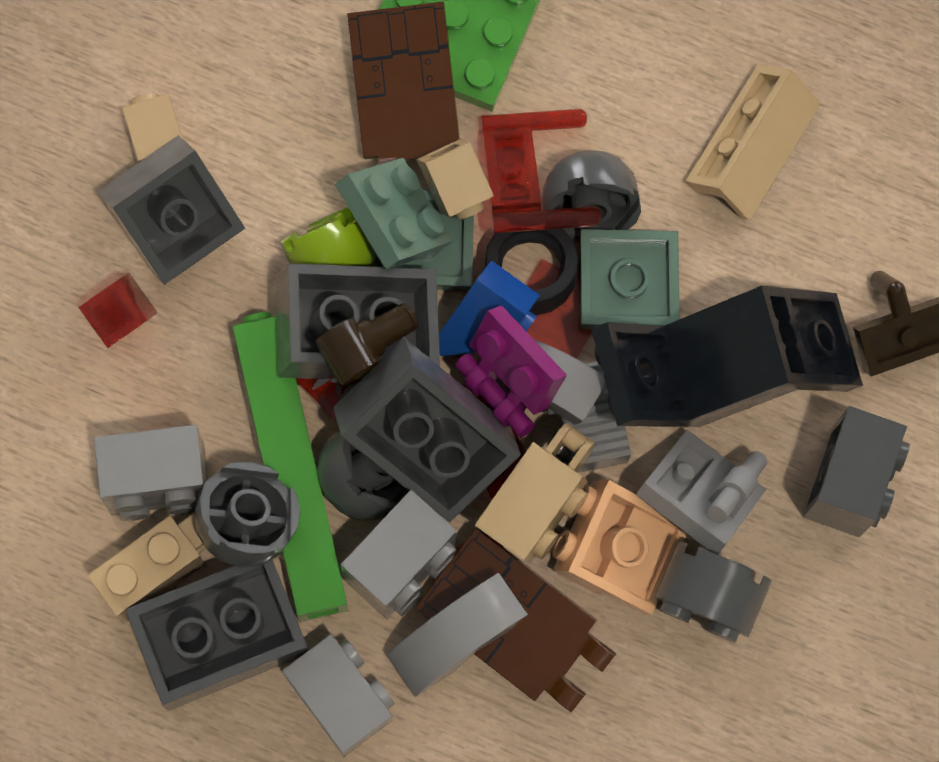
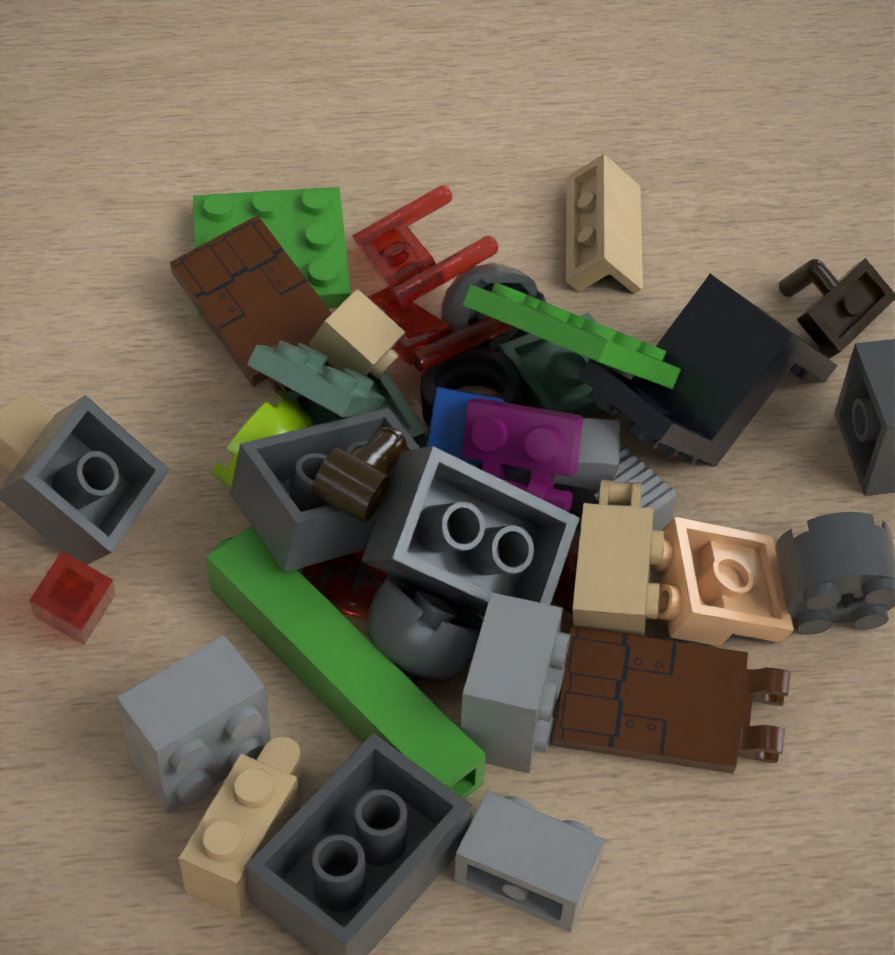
camera: 25 degrees left, 25 degrees down
dark grey cylinder [194,462,301,567] -> none
light grey brick [387,573,528,697] -> none
light grey plate [636,430,767,554] -> none
none -> clear red plate [352,185,499,307]
none -> bright green plate [463,282,681,389]

